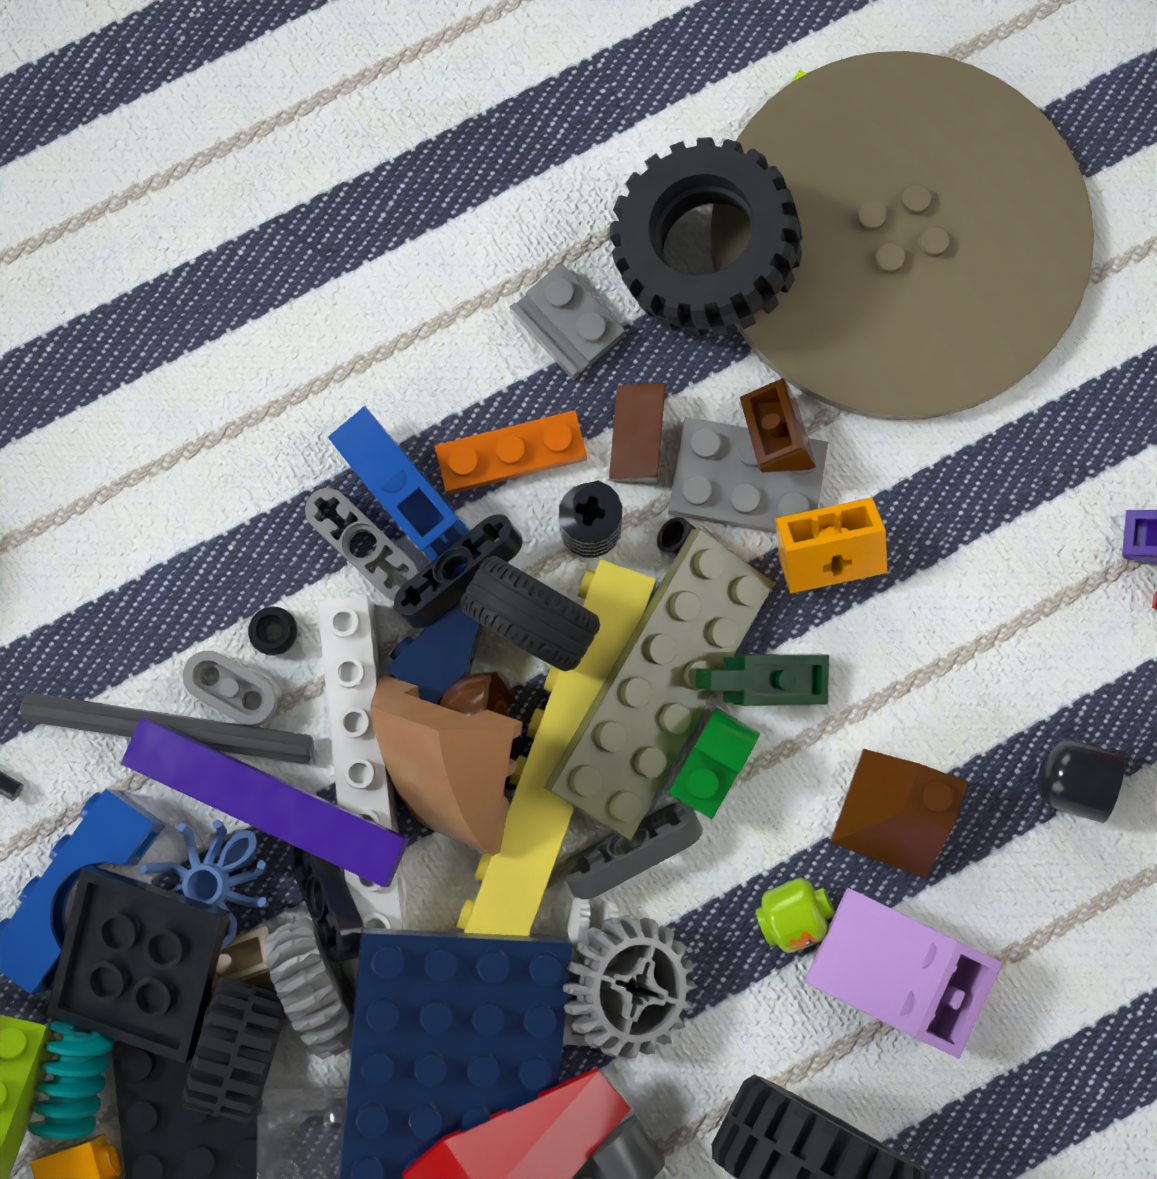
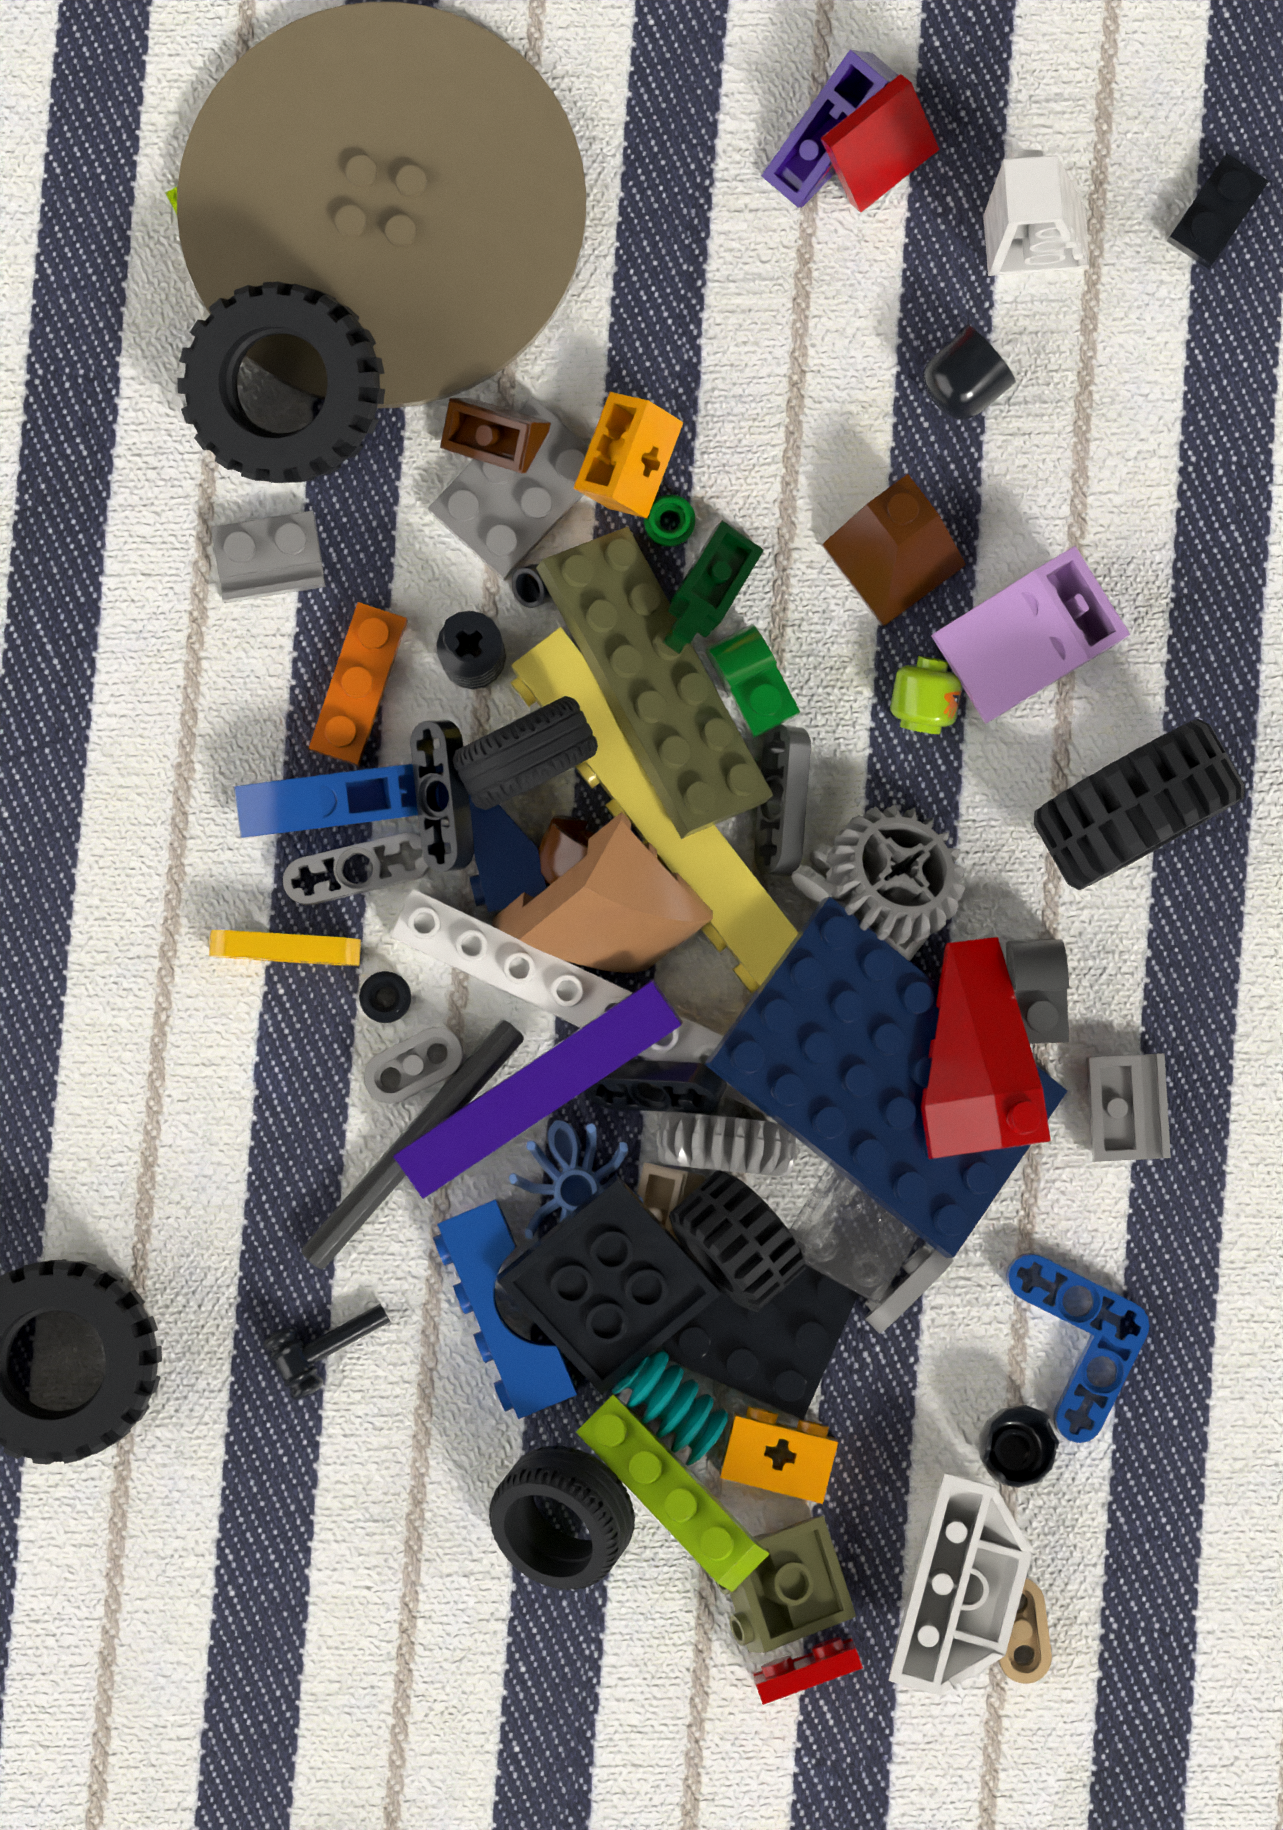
camera: 60 degrees left, 5 degrees up
reddish brown slope [609,382,666,485] -> none
none -> yellow beam [209,930,361,966]
none -> green plate [644,495,696,547]

